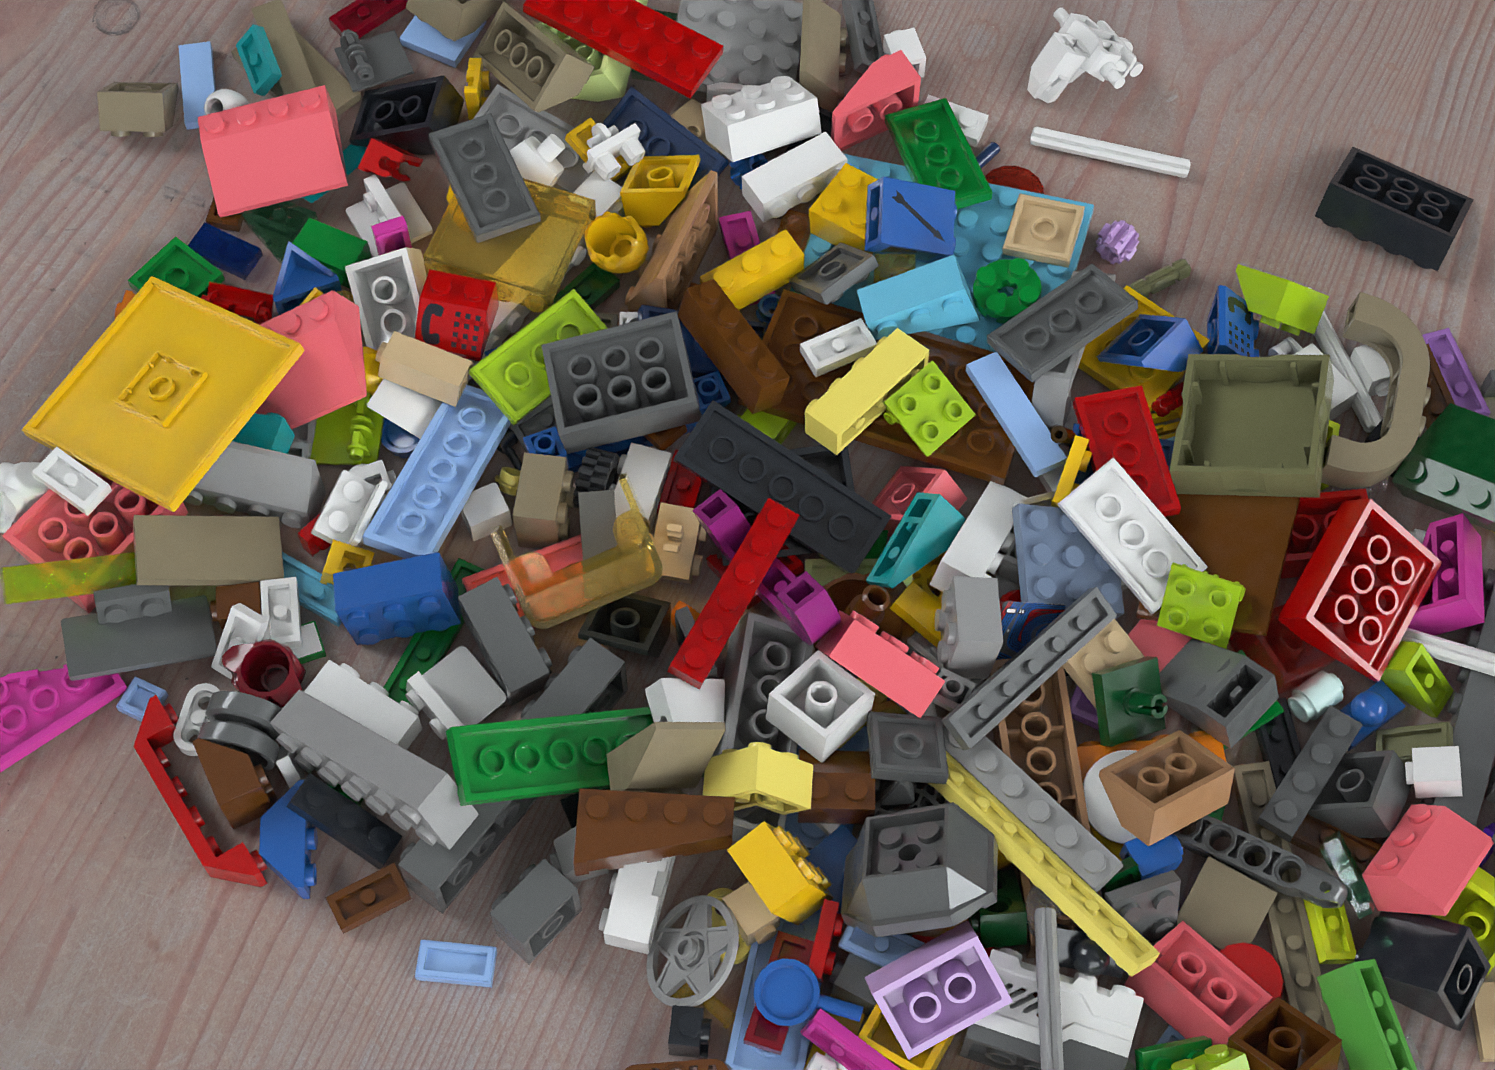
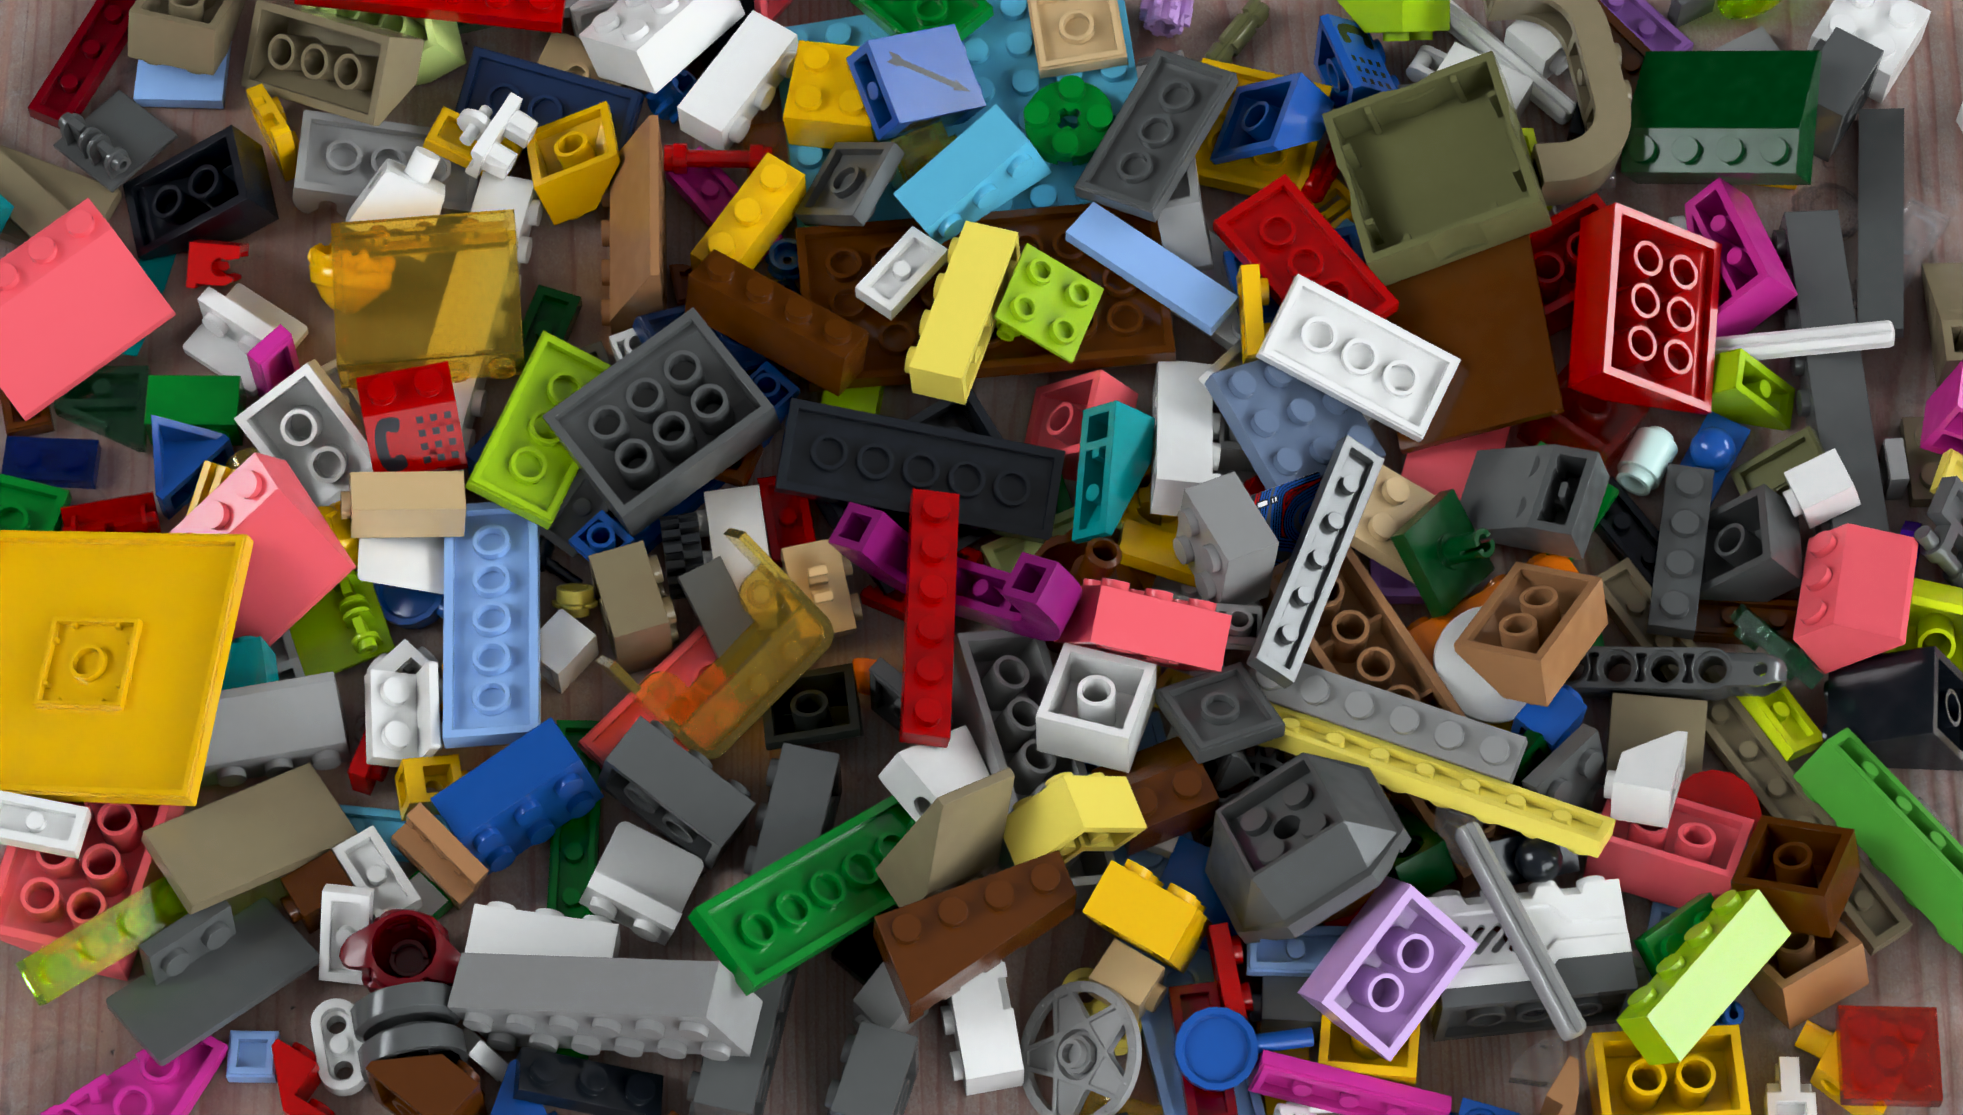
camera: 25 degrees left, 0 degrees up
dark grey tile [428,113,541,243] -> none
yellow hair [584,211,649,273] -> none
dark brown arm [1050,424,1076,447] -> none
lime hinge [1157,562,1246,649] -> none
none -> medium nougat slope [391,802,489,911]
none -> red bar [664,143,773,175]
none -> white slope [1604,731,1688,829]

